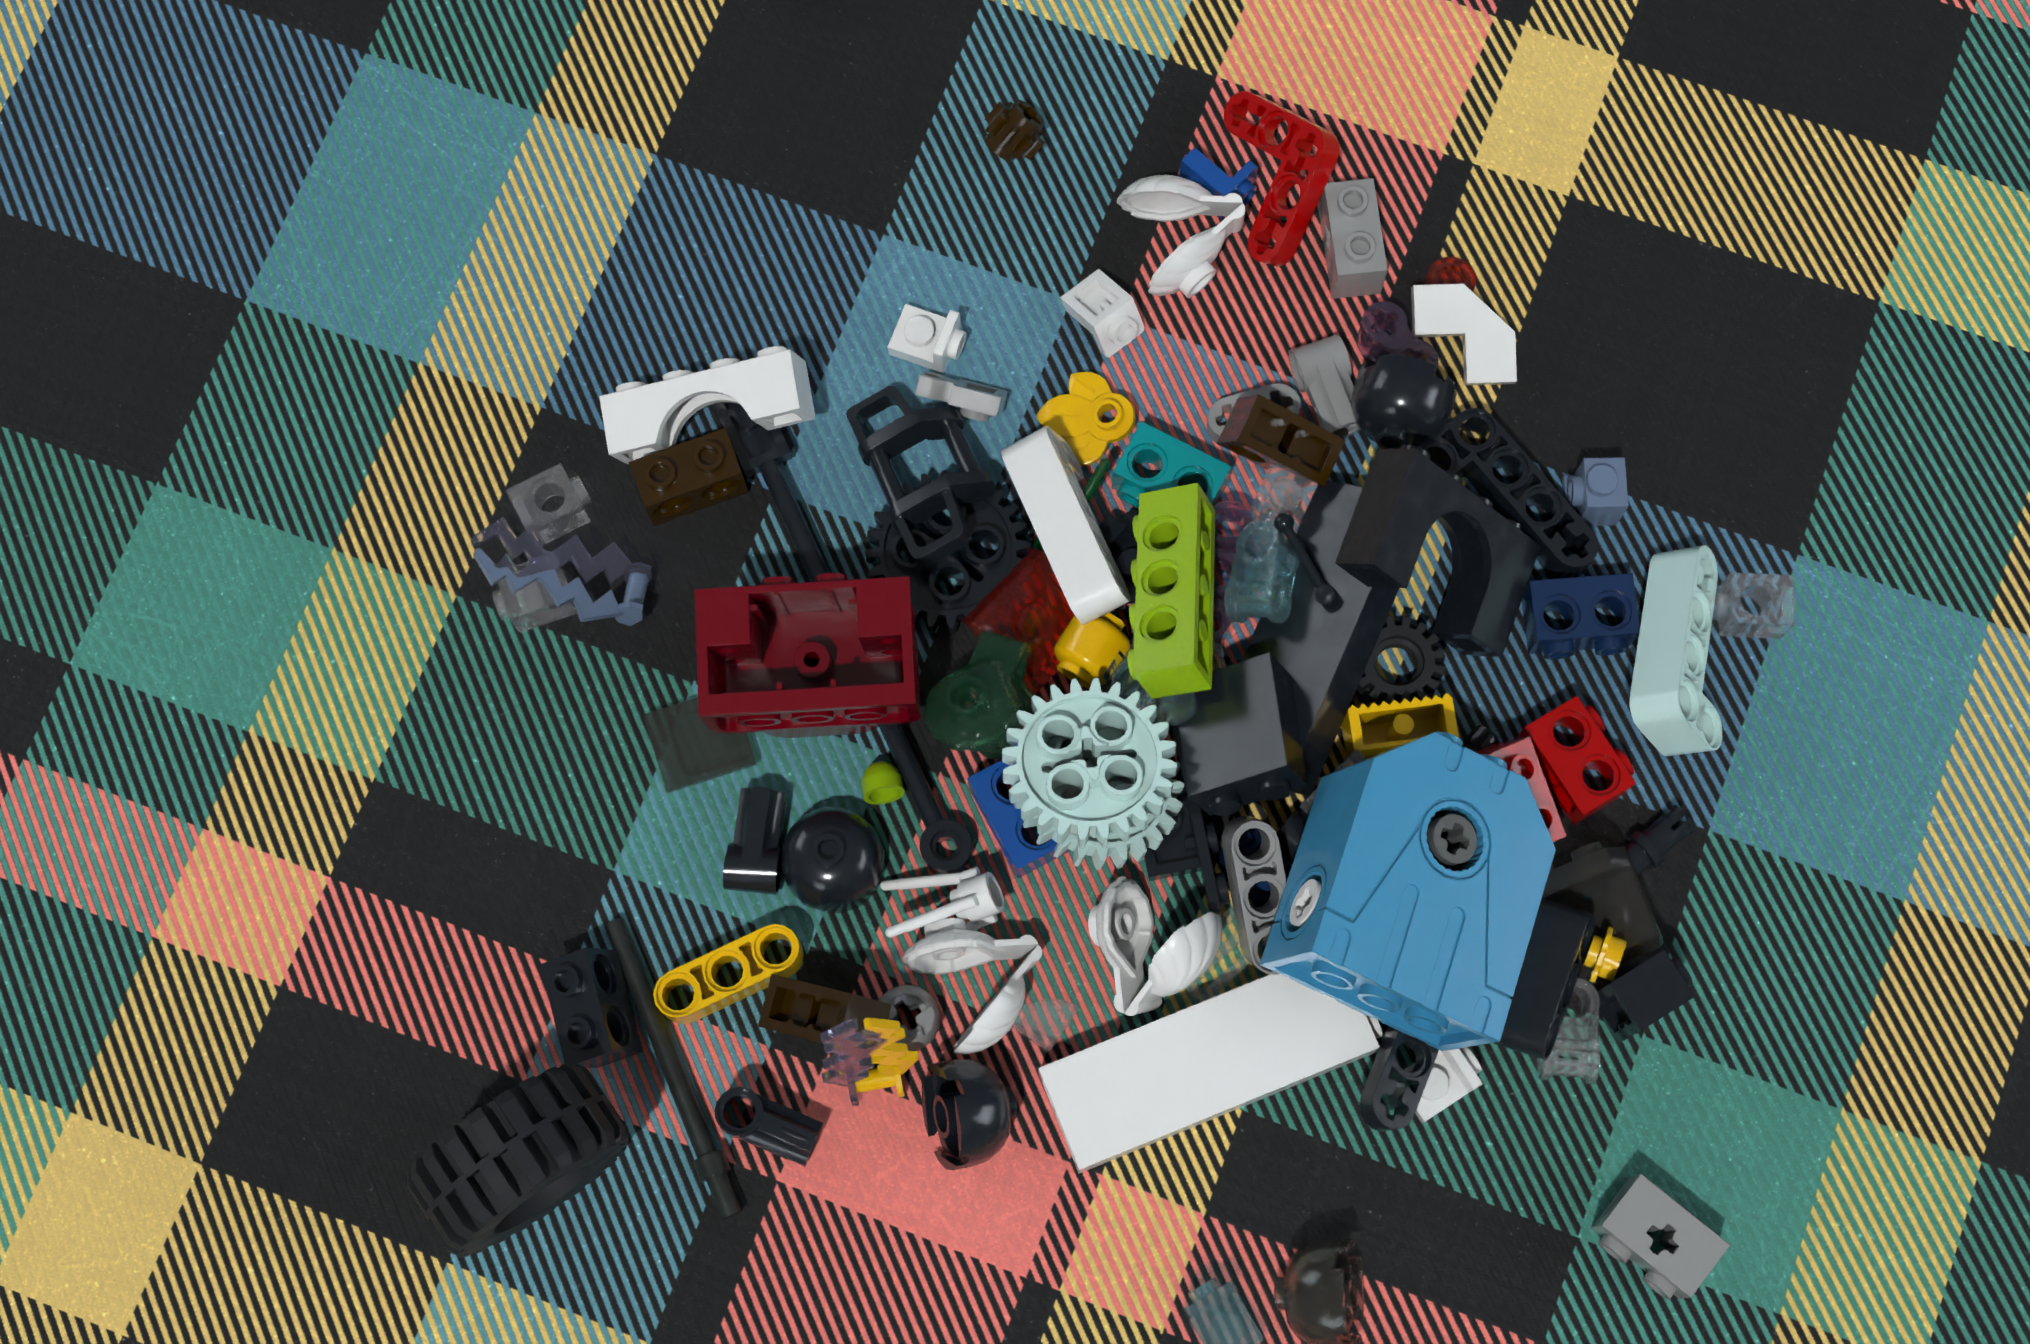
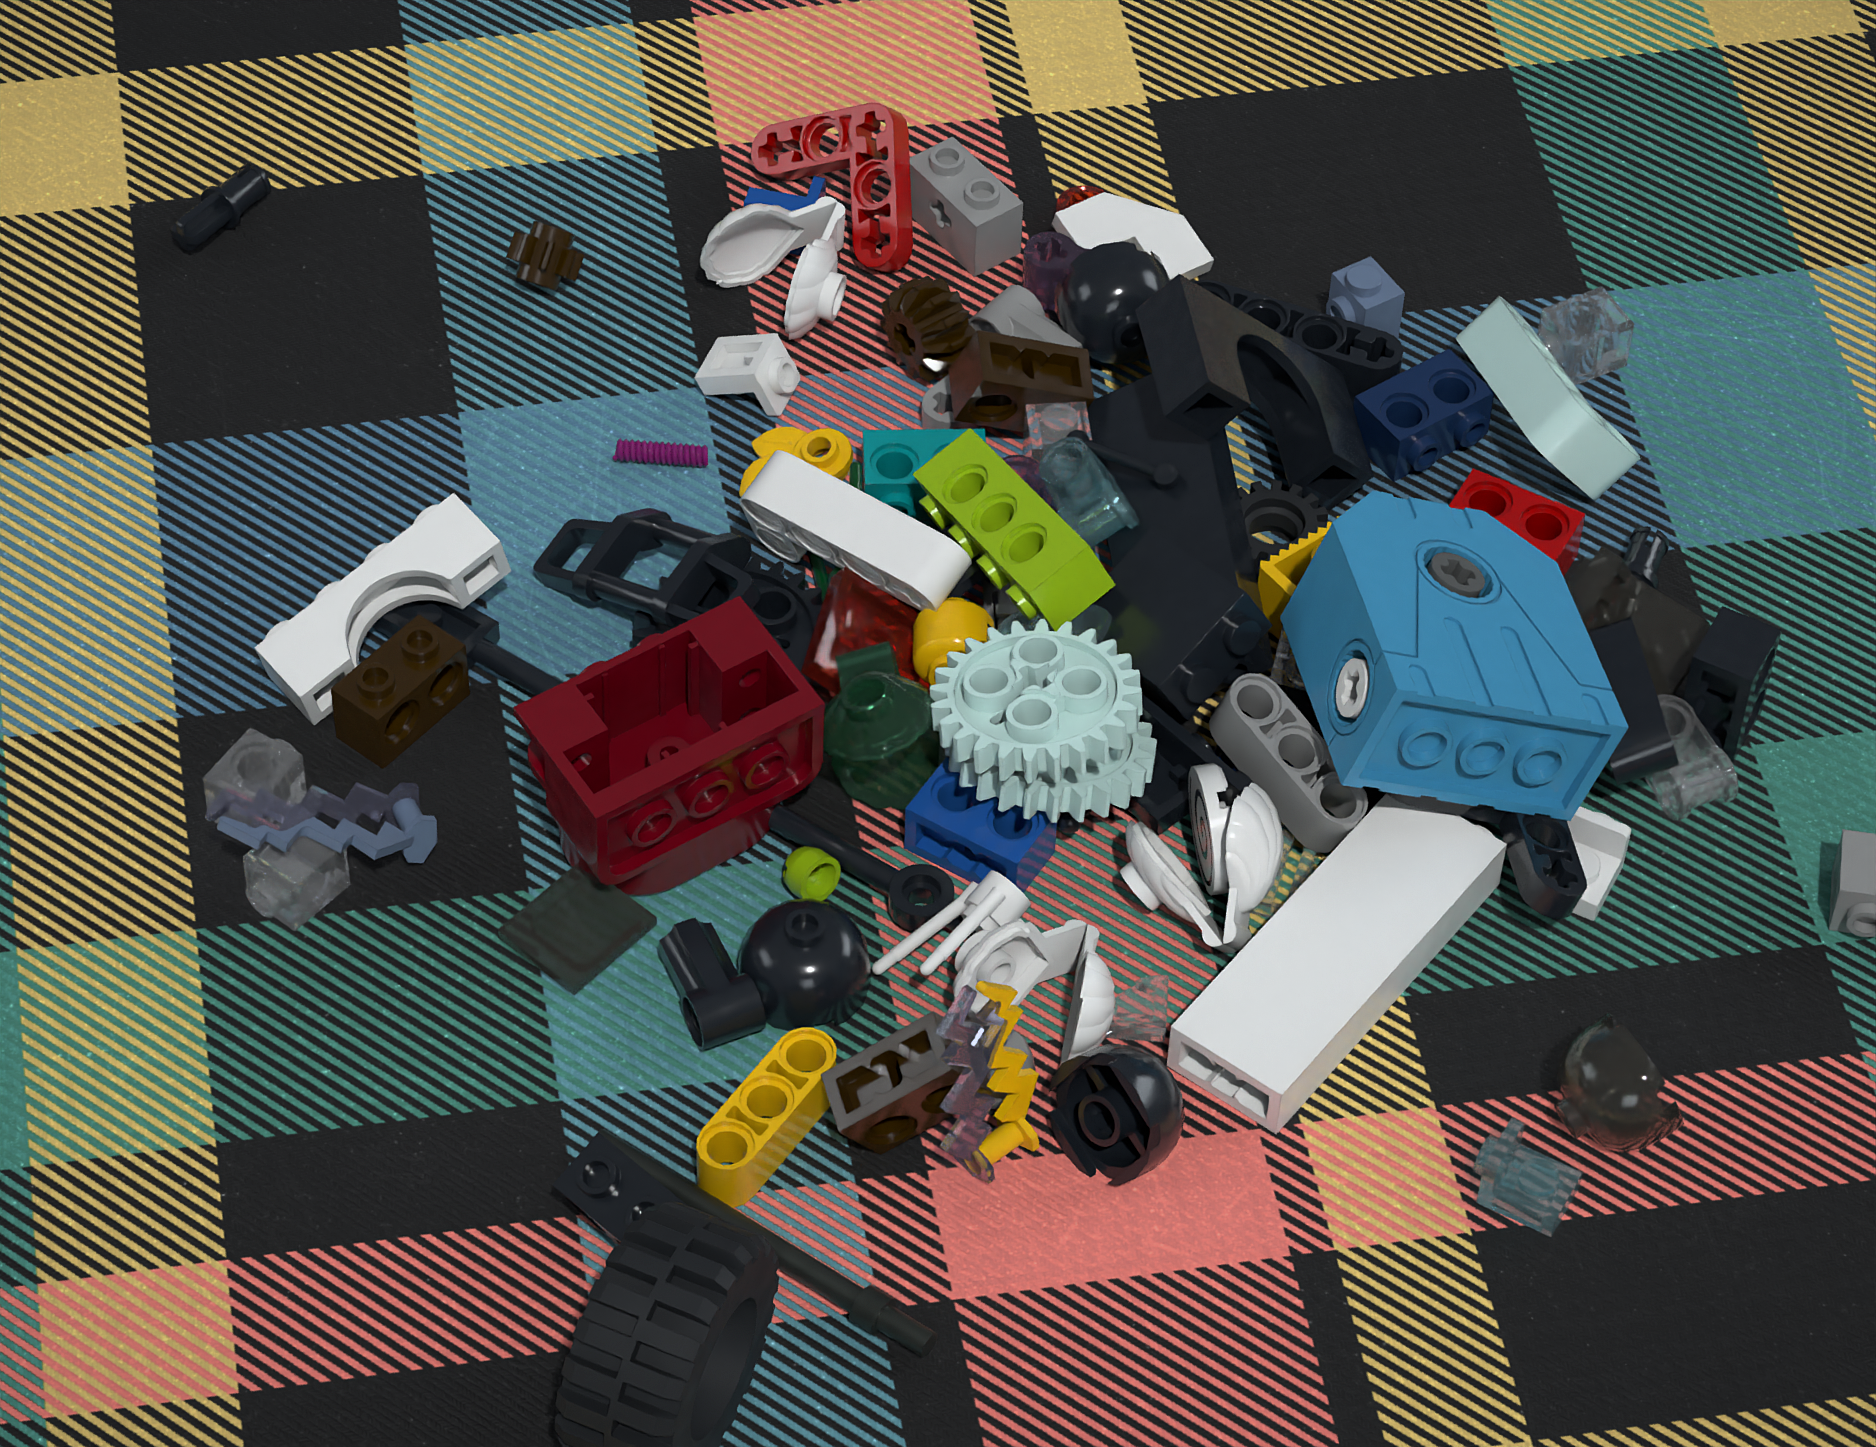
camera: 35 degrees left, 25 degrees down
black piece [715,1087,824,1167] -> none
white bracket [887,304,966,374] -> none
light grey plate [915,371,1008,421] -> none
yellow plate [1583,926,1627,983] -> none
none -> magenta piece [612,438,708,468]
none -> dark brown gear [880,276,976,381]
none -> white tile [1188,763,1231,895]

